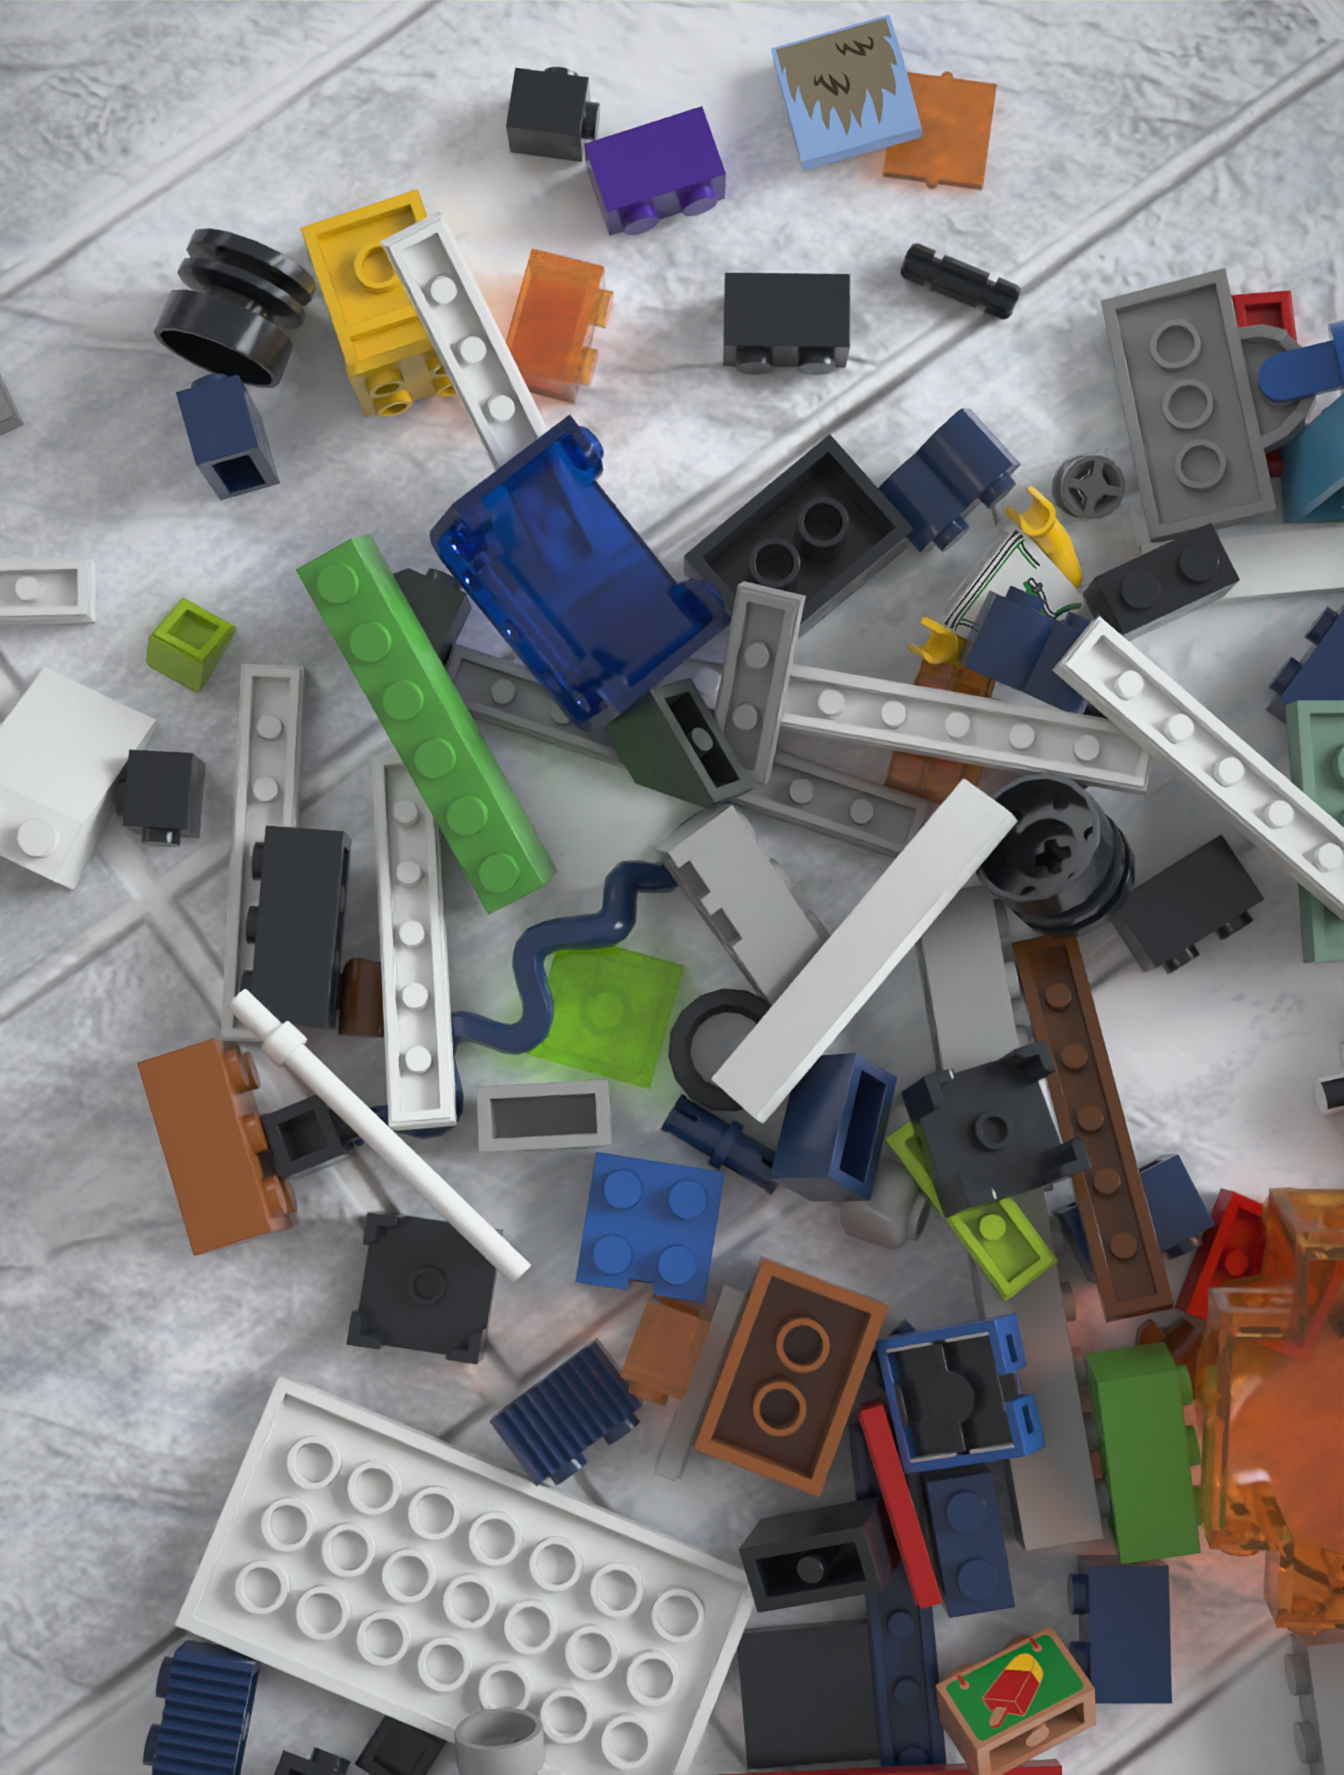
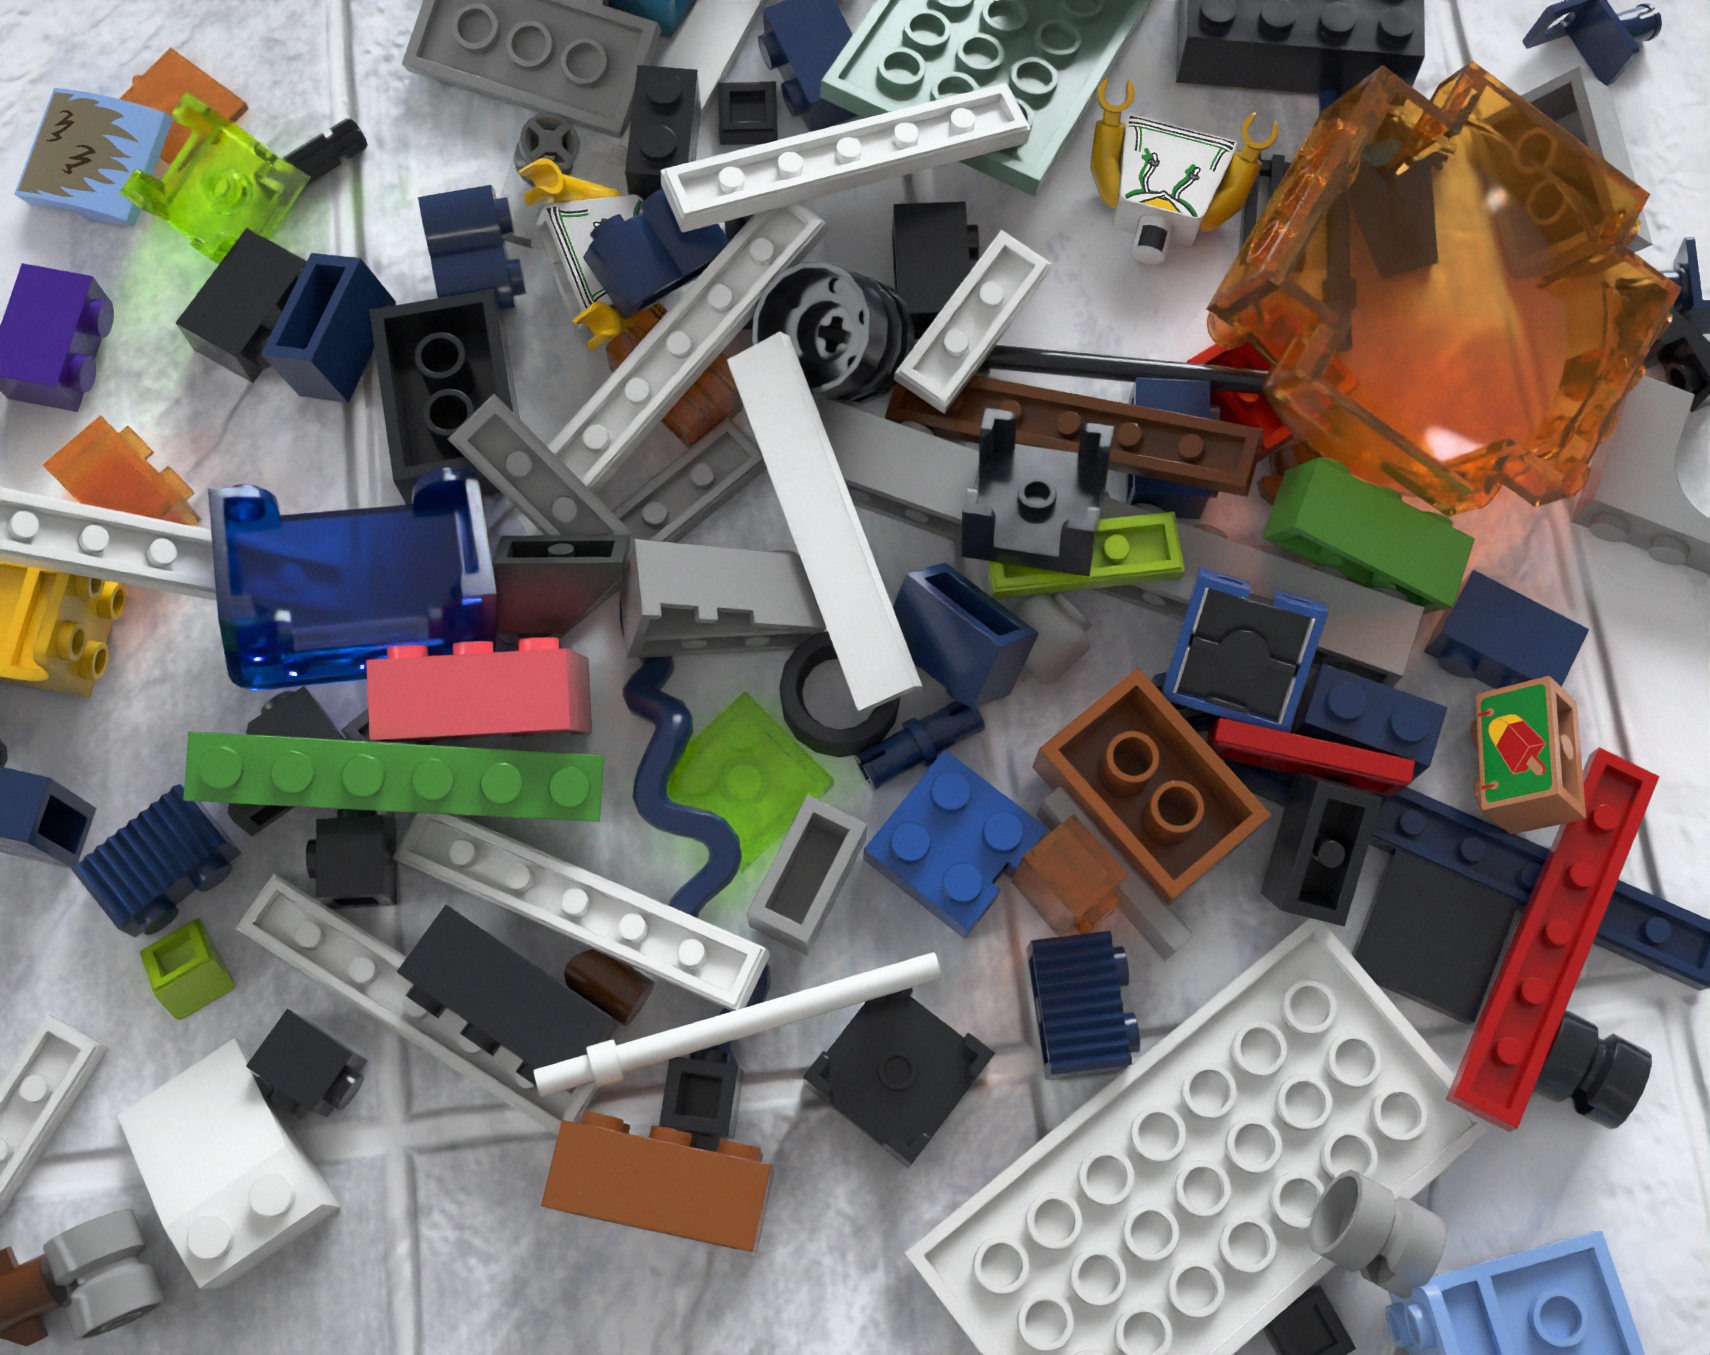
camera: 65 degrees left, 10 degrees down
none -> dark blue brick [71,784,241,938]
none -> clear neon green panel [119,91,311,264]
none -> dark blue brick [261,253,396,403]
none -> black brick [306,809,396,909]
none -> coral wedge [366,637,592,742]
none -> black tile [718,81,778,145]
none -> white tile [894,230,1052,414]
none -> black bar [976,345,1287,397]

